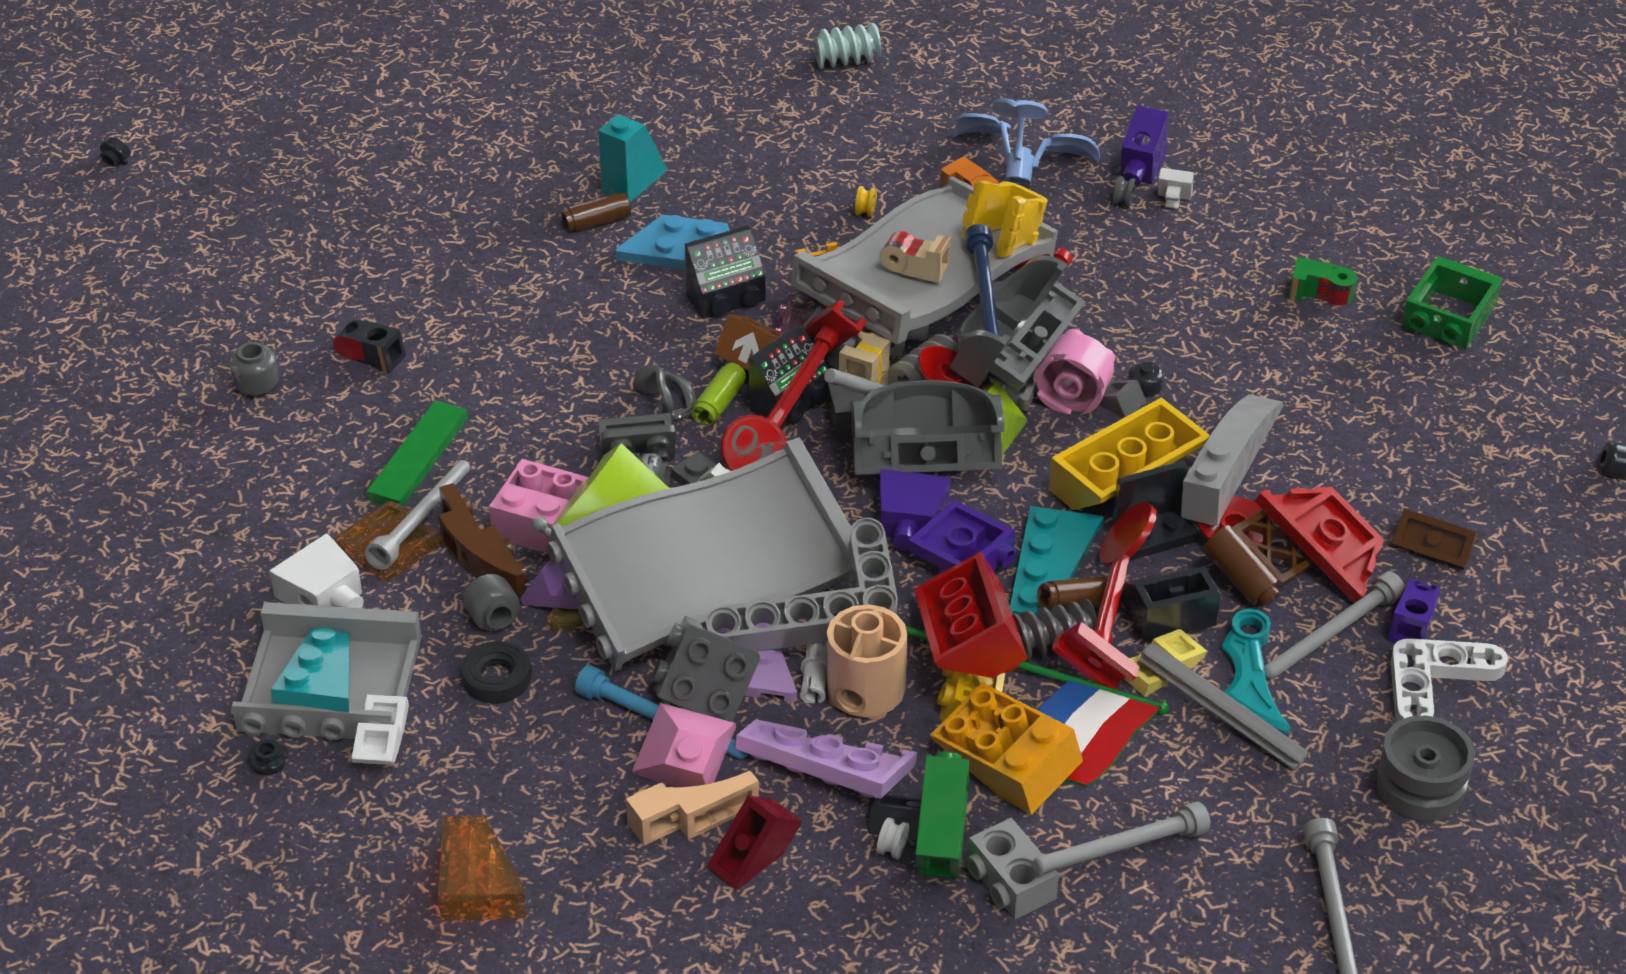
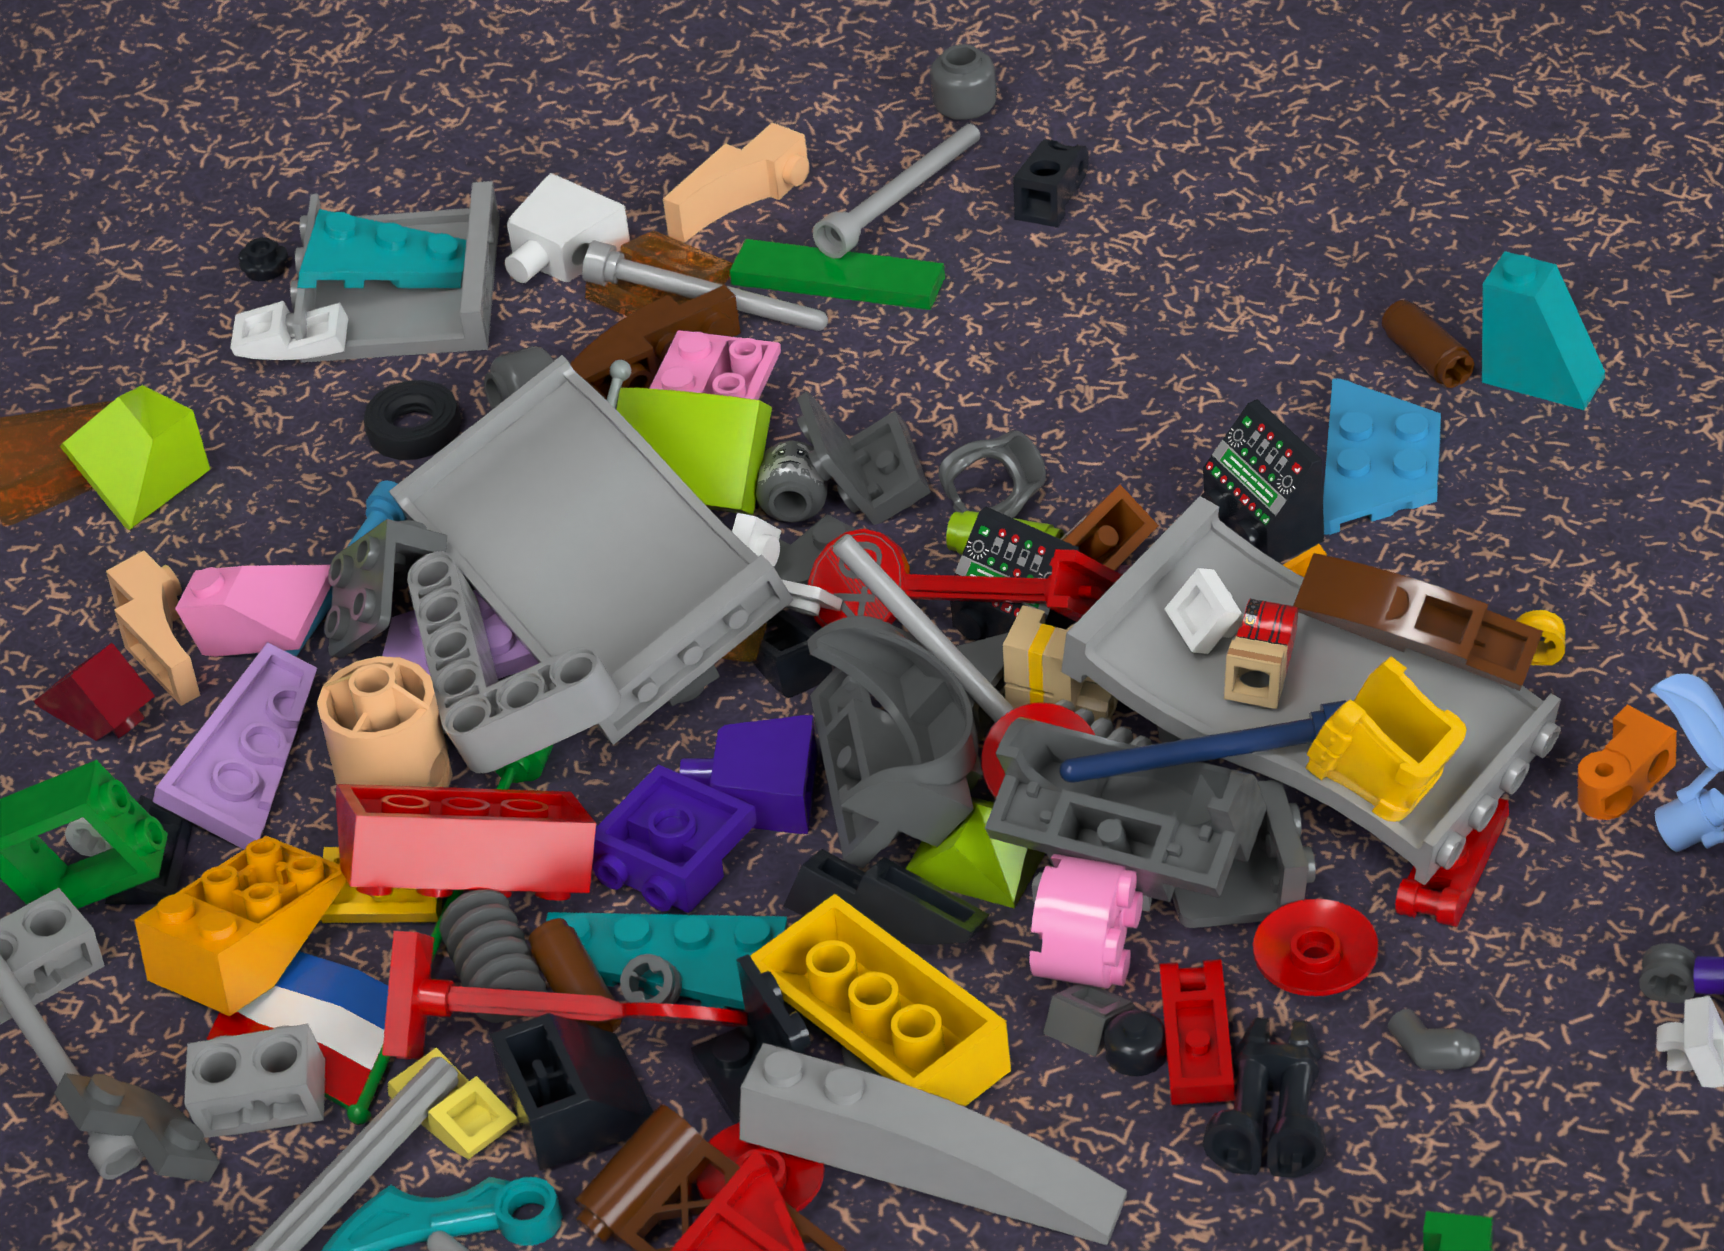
camera: 90 degrees right, 0 degrees up
none -> dark grey plate [54,1073,220,1182]
none -> lime slope [60,385,210,530]
none -> light grey brick [184,1024,325,1138]
none -> dark grey bush [620,954,682,1004]
none -> light nougat slope [663,123,809,243]
none -> black slope [783,849,990,945]
none -> light grey piece [813,124,980,258]
none -> red plate [1159,959,1235,1105]
none -> white tile [1164,568,1244,654]
none -> black piece [1203,1017,1327,1178]
none -> red dish [1253,899,1378,996]
none -> reddish brown slope [1293,553,1543,691]
none -> dark grey arm [1388,1009,1481,1070]

